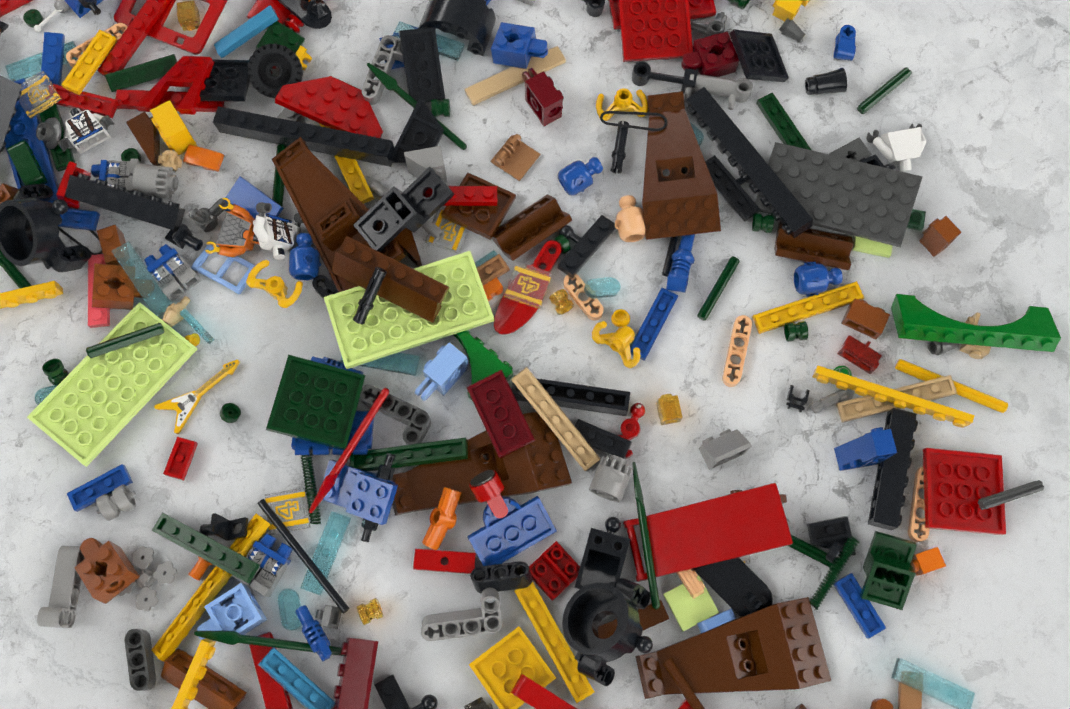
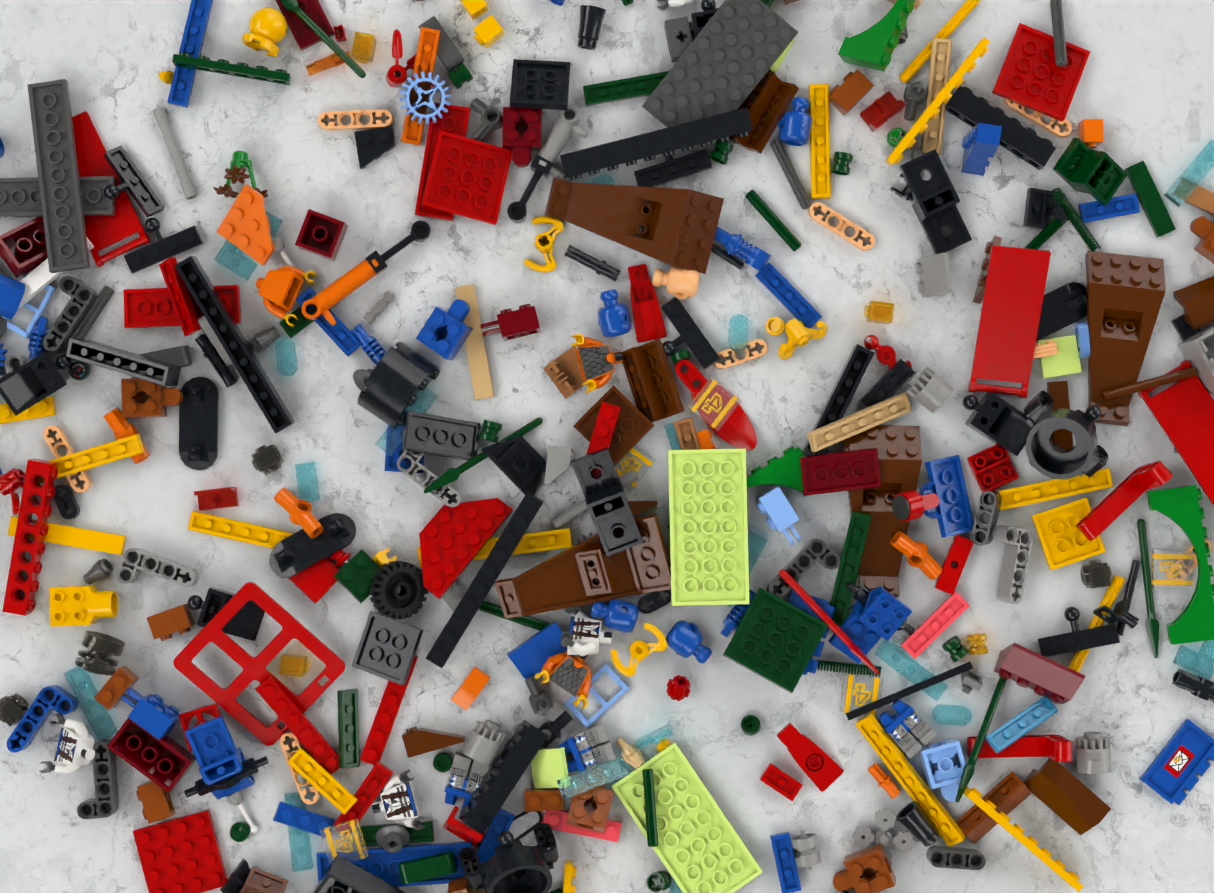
camera: 75 degrees left, 15 degrees up
red wing [135,56,214,115] -> none
yellow brick [150,100,197,156] -> none
dark green plate [152,512,260,584] -> none
yellow piece [154,360,240,434] -> none
tan gear [158,150,182,172] -> none
black bracket [200,513,248,541] -> none
dark azure tile [214,5,279,58] -> none
blue hinge [295,605,332,662] -> none
reddish brown slope [332,236,449,323] -> none
black pin [353,267,387,325] -> none
clear yellow wheel [549,289,574,315] -> none
black piece [600,111,667,131] -> none
dark green piece [632,462,660,610] -> none
dark grey cone [779,18,805,42] -> none
none -> yellowish green tile [531,747,570,789]
none -> torso [571,333,623,393]
none -> red piece [628,264,667,343]
none -> blue piece [666,620,712,664]
none -> red gear [666,675,691,701]
none -> dark grey axle [770,139,812,210]
none -> red piece [777,723,843,792]
none -> black plant [896,801,940,847]
none -> black bracket [899,149,972,254]
none -> coral plate [900,592,970,659]
none -> dark grey axle [903,81,927,121]
none -> dark green wheel [942,635,969,662]
none -> dark green tile [1124,160,1176,238]

